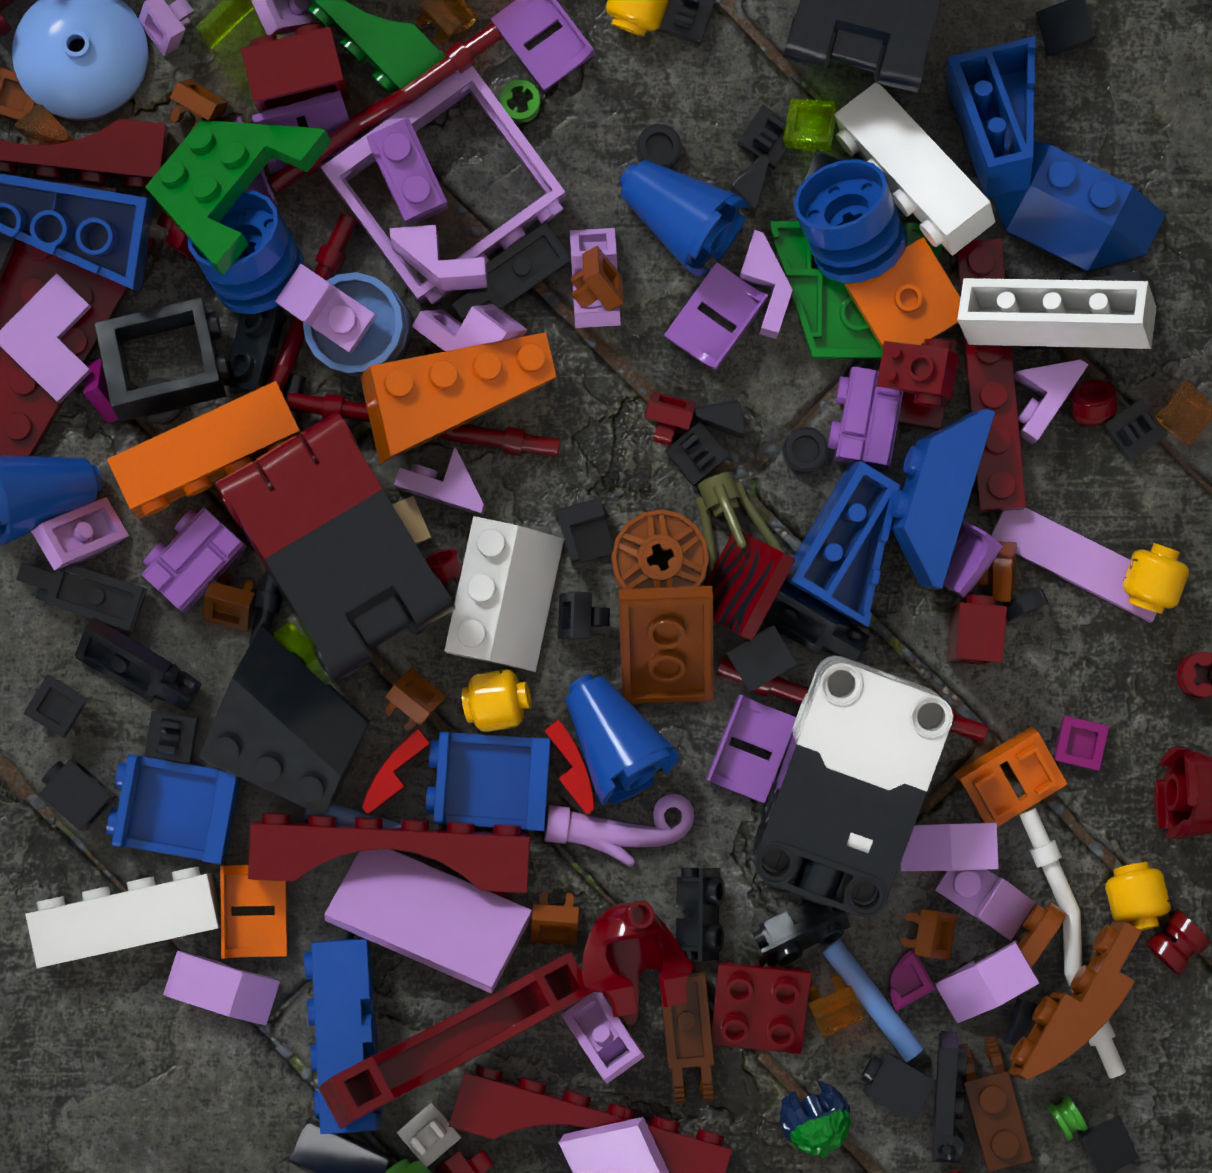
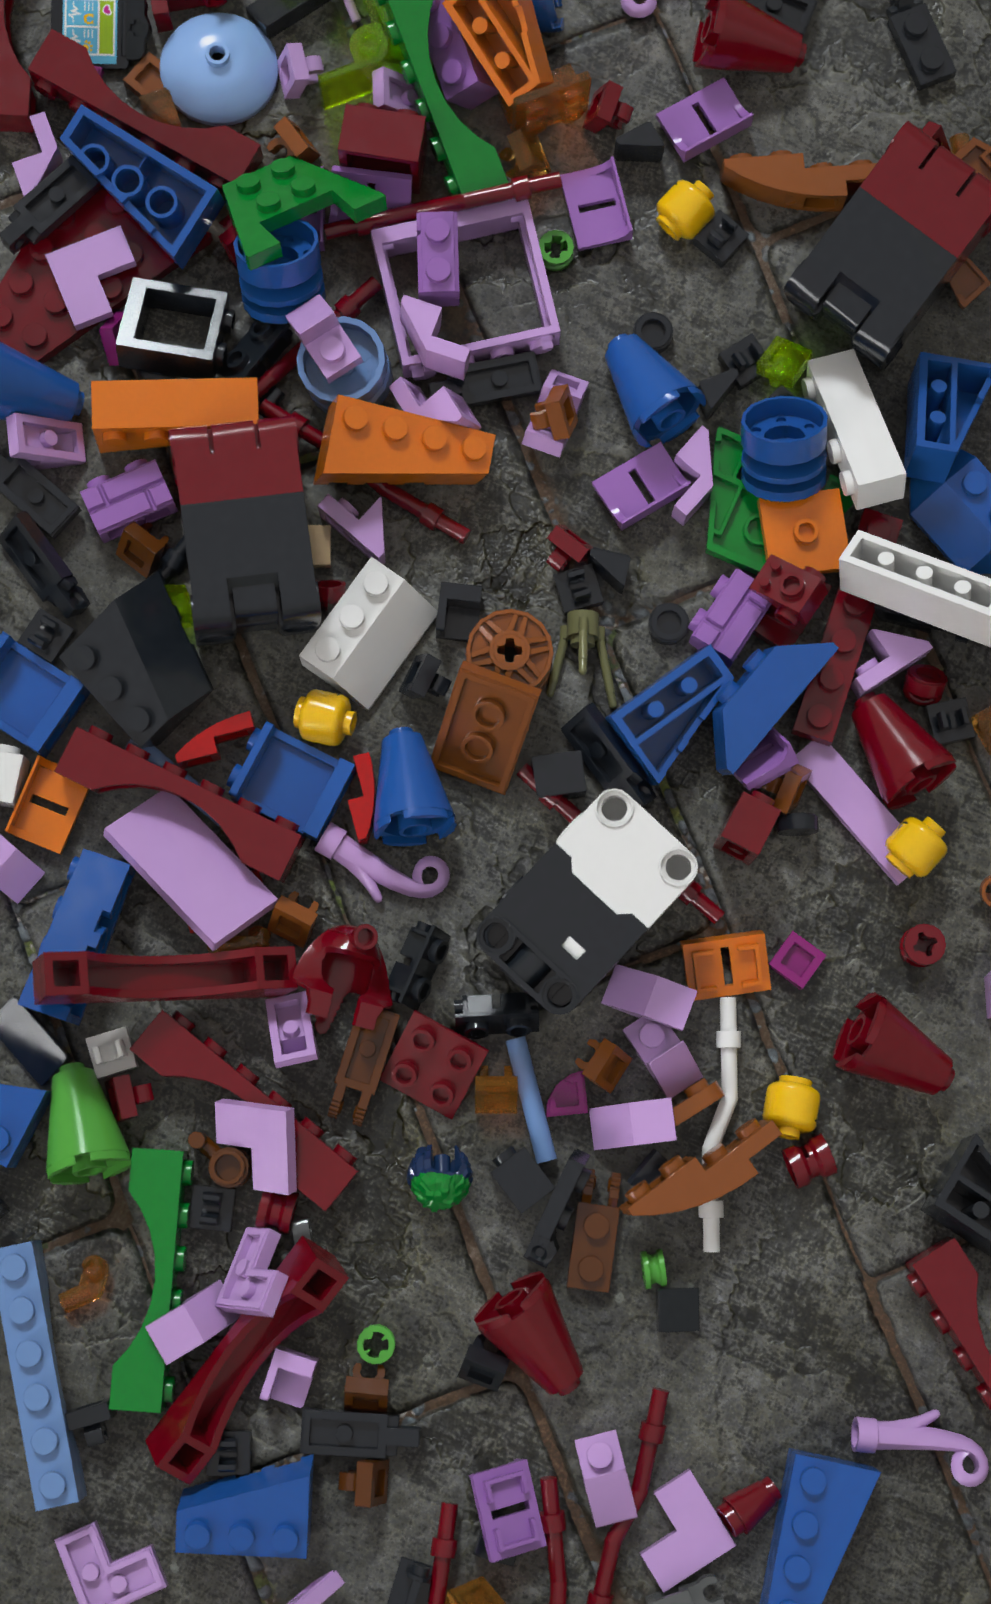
camera: 20 degrees right, 5 degrees down
dark orange tile [385,668,447,731] -> none
dark red tile [704,532,795,641] -> none
medium lavender piece [705,695,796,803] -> none
none -> clear orange arm [207,926,271,953]
none -> dark red cone [851,692,957,809]

